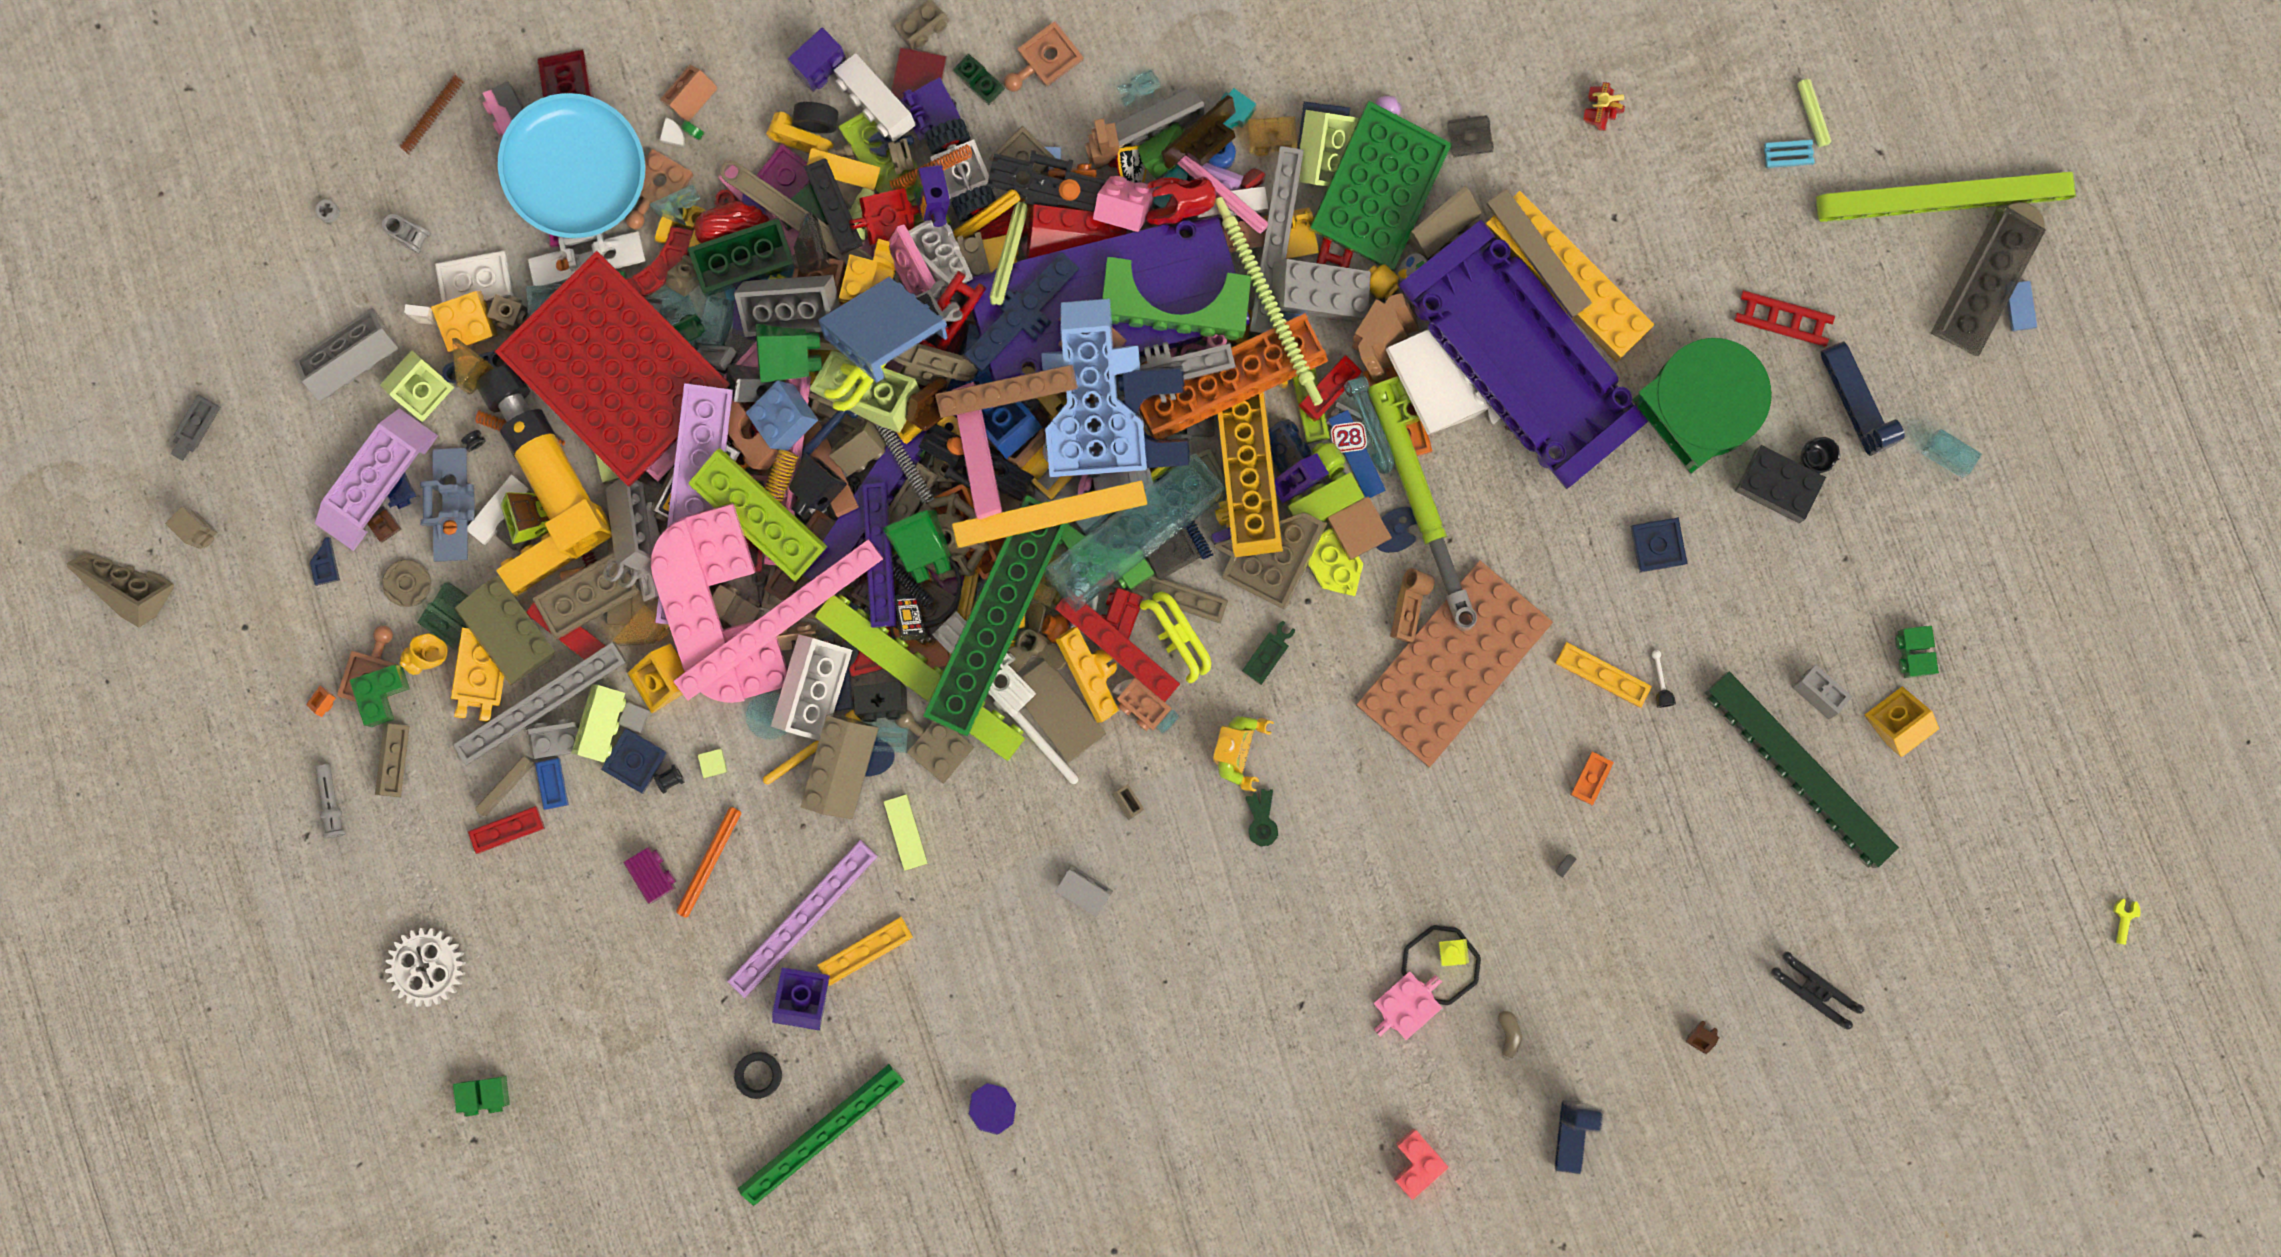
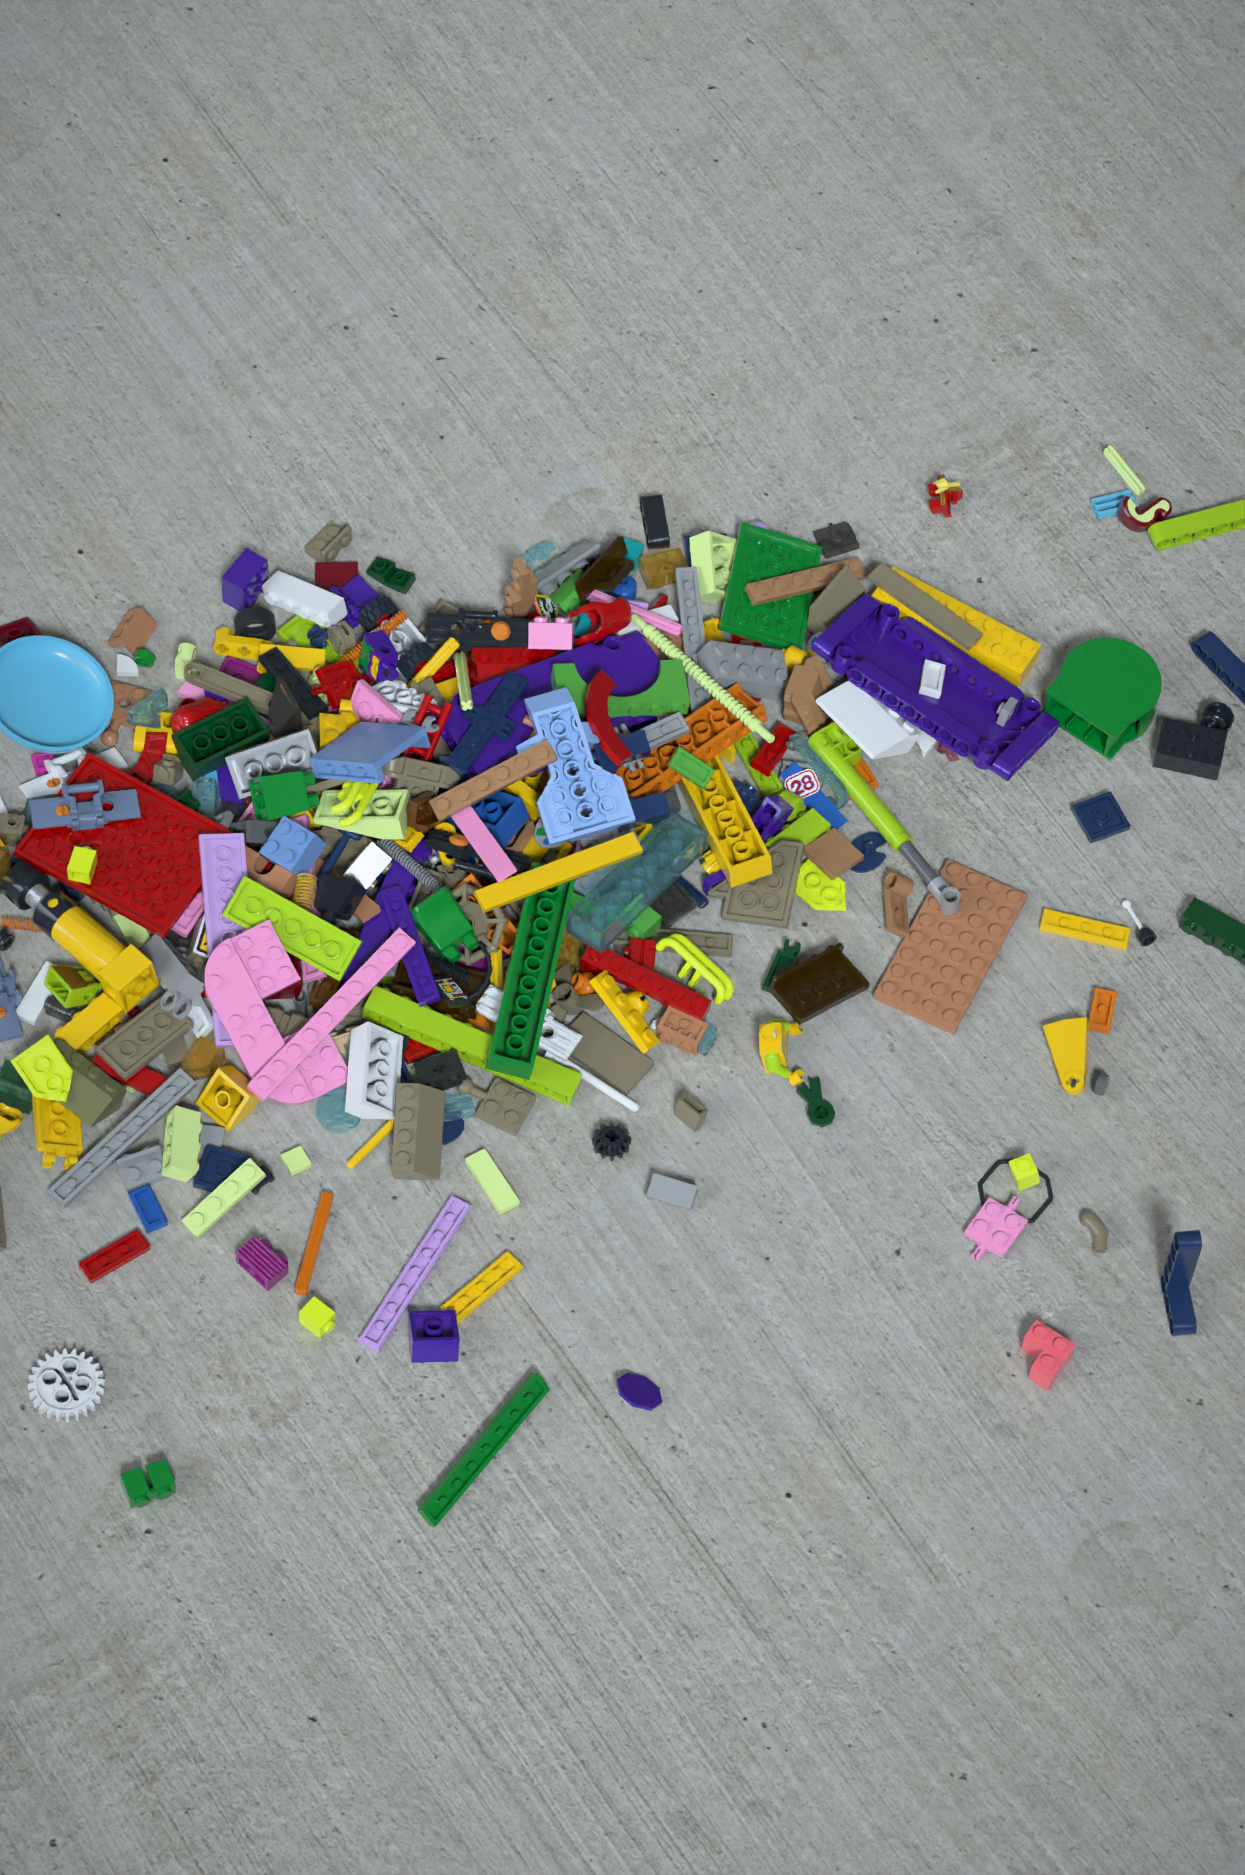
camera: 25 degrees left, 25 degrees down
dark tan tile [475,756,535,816] -> none
black tyre [734,1052,782,1099] -> none
nougat plate [1004,21,1084,92] -> none
red bar [1734,290,1835,347] -> none
none -> neon yellow tile [11,1035,73,1102]
none -> sand blue piece [29,780,141,831]
none -> neon yellow brick [67,846,98,884]
none -> yellowish green leg [175,642,201,680]
none -> yellowish green plate [181,1158,266,1239]
none -> neon yellow brick [299,1296,336,1338]
none -> red tile [585,669,632,766]
none -> black gear [592,1121,631,1161]
none -> black beam [640,494,670,550]
none -> bright green tile [667,746,715,789]
none -> medium nougat plate [744,557,867,606]
none -> dark brown bracket [769,943,870,1025]
none -> white tile [918,659,946,699]
none -> light grey plate [996,697,1019,727]
none -> yellow piece [1043,1017,1089,1095]
none -> dark red animal [1118,496,1172,533]

